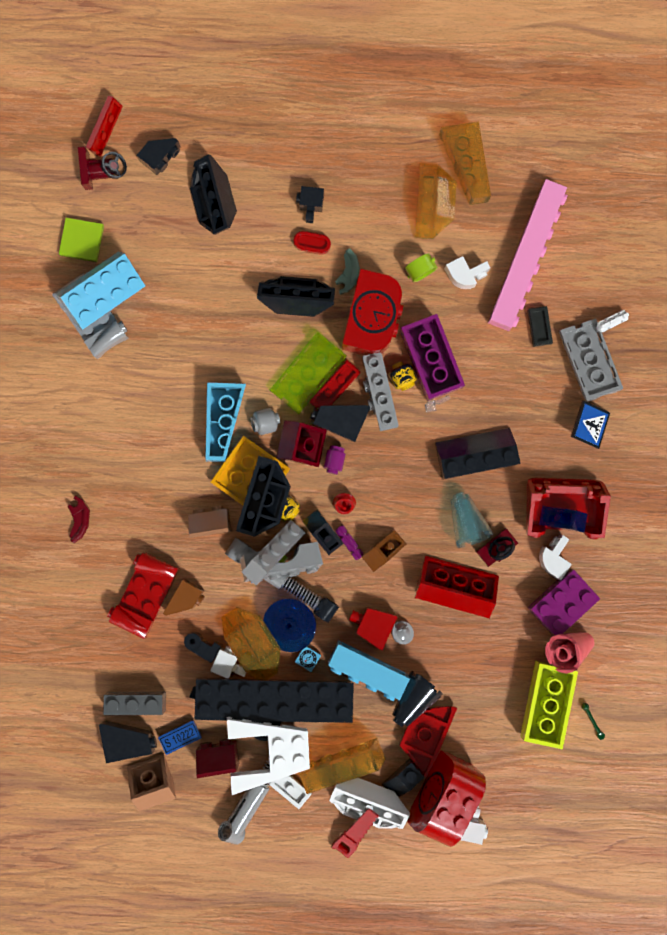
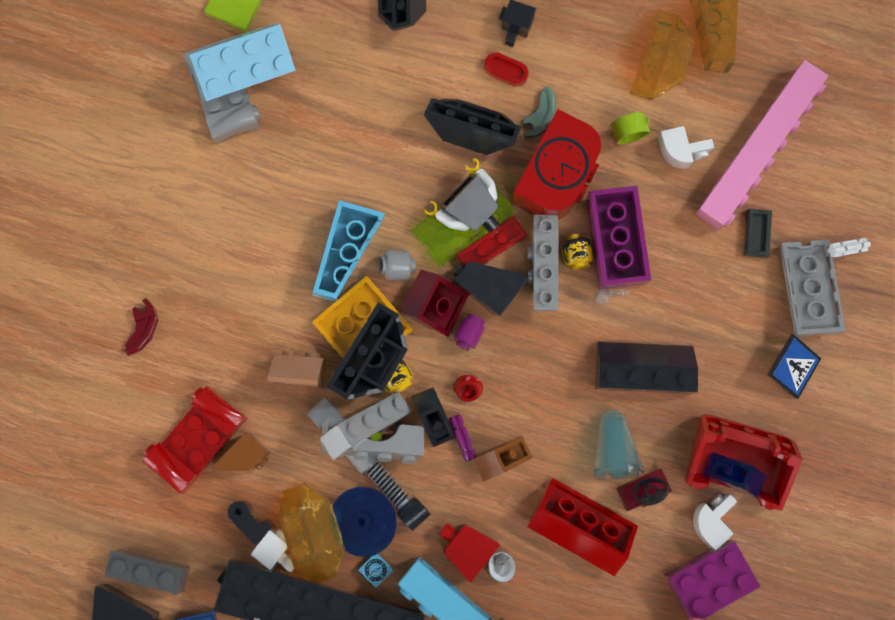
camera: 15 degrees right, 5 degrees down
none -> torso [424,158,499,232]

